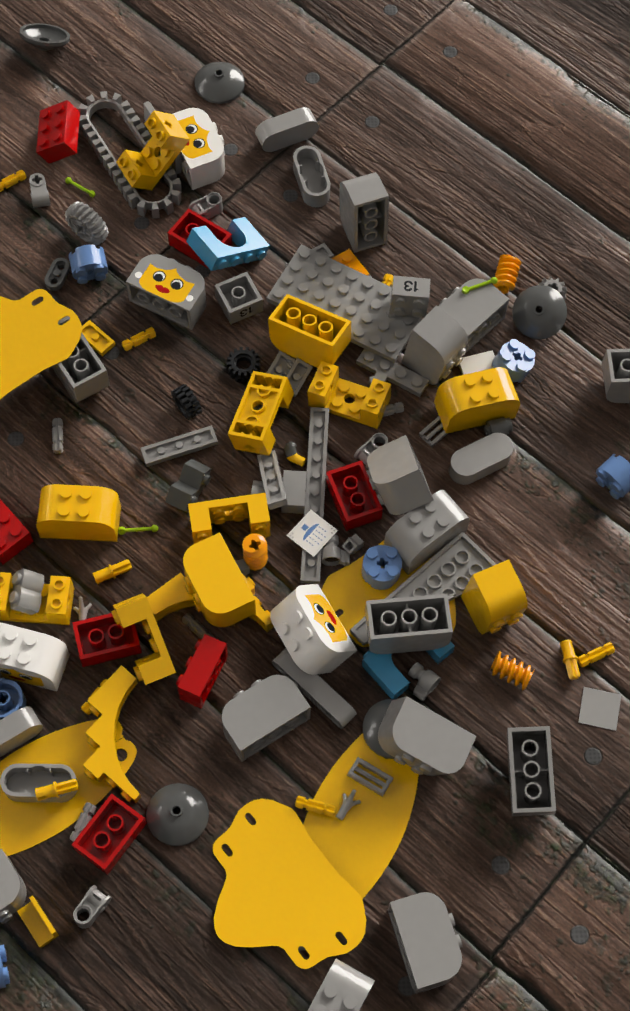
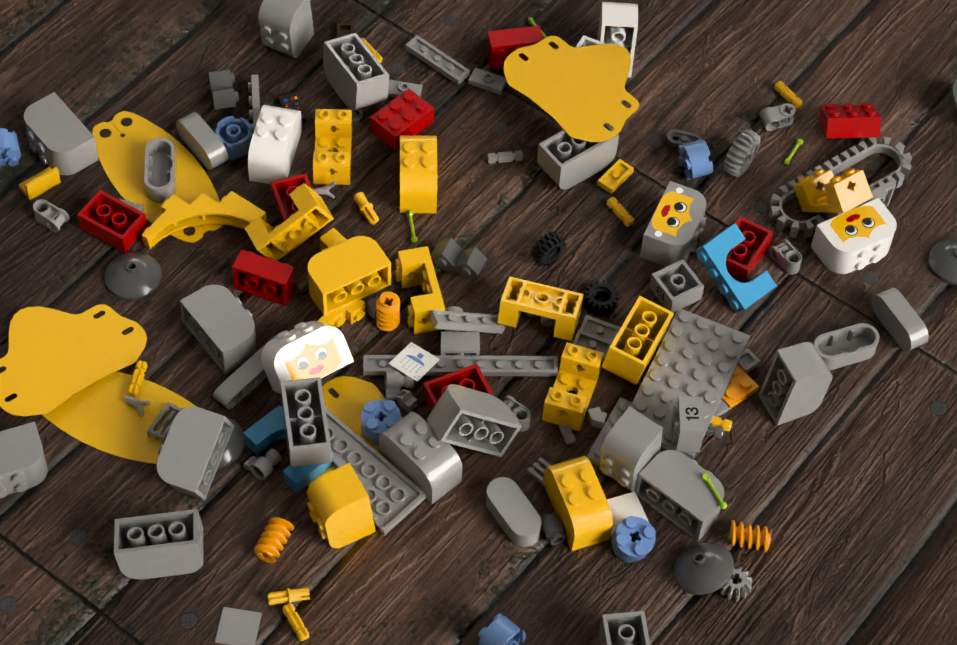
camera: 85 degrees right, 10 degrees down
light grey brick [9,568,44,615] -> none
yellow axle [35,779,78,801] -> none
light grey plate [140,425,218,467] -> none
arm [284,441,306,467] -> none

